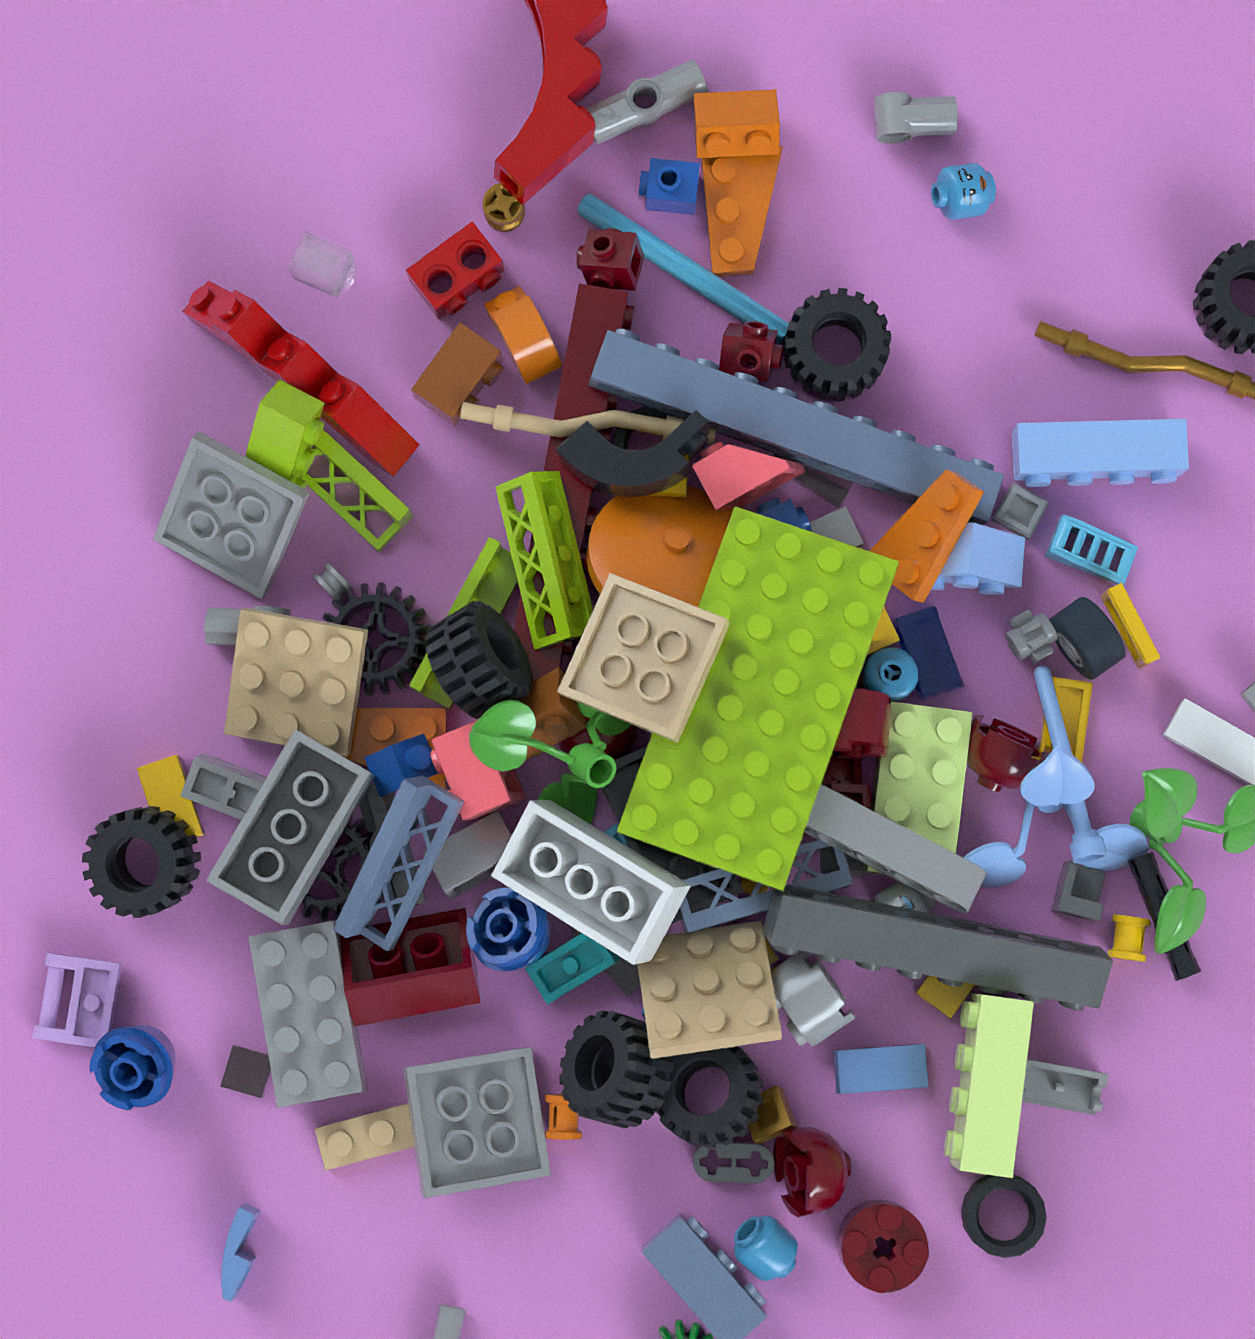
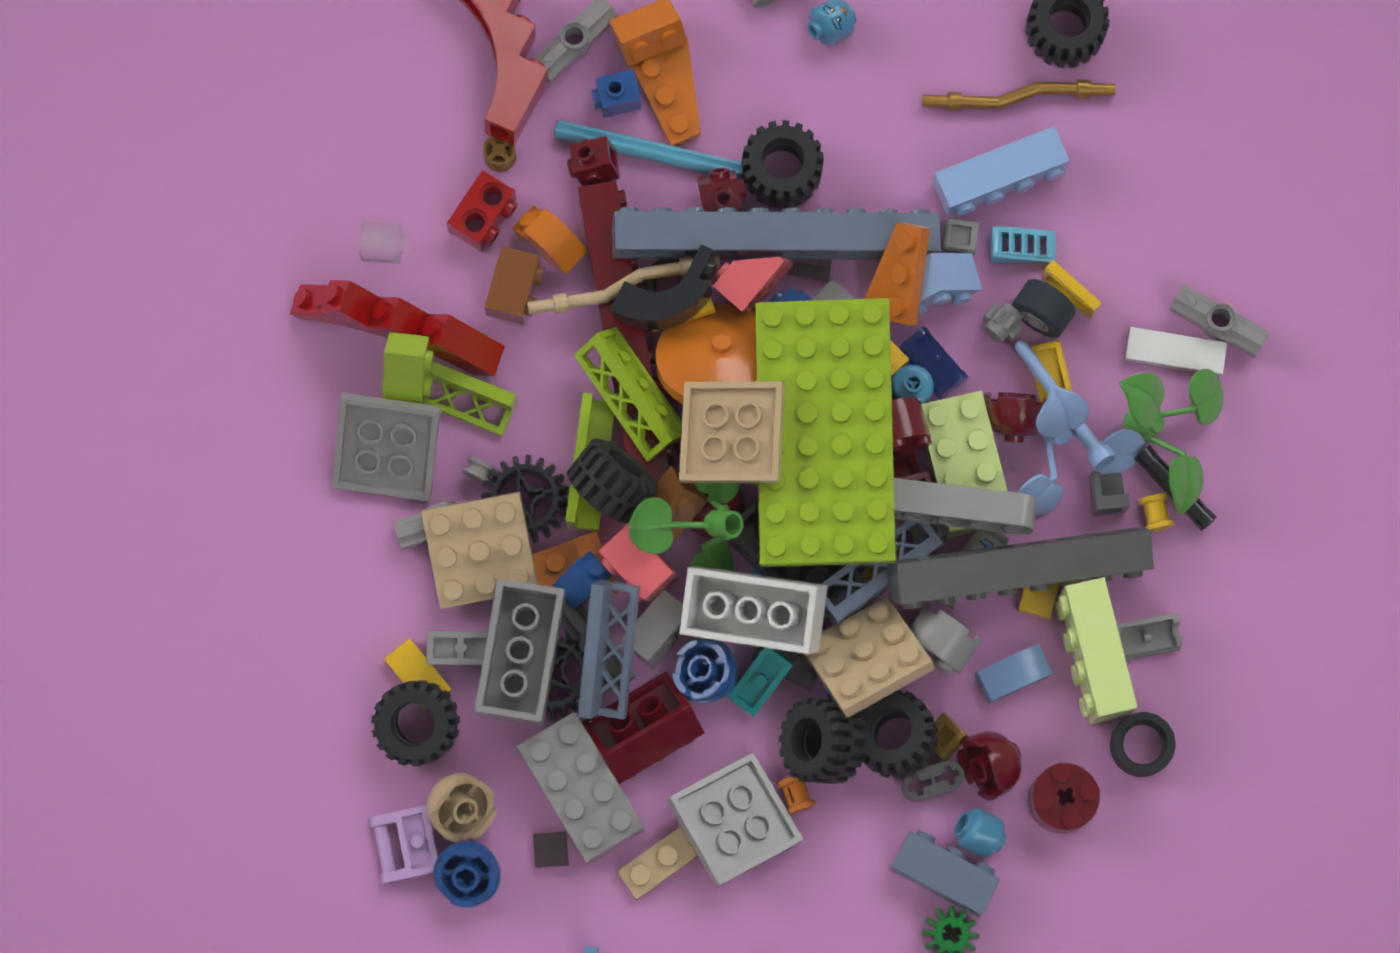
camera: 25 degrees left, 5 degrees down
none -> tan cylinder [427,773,496,843]

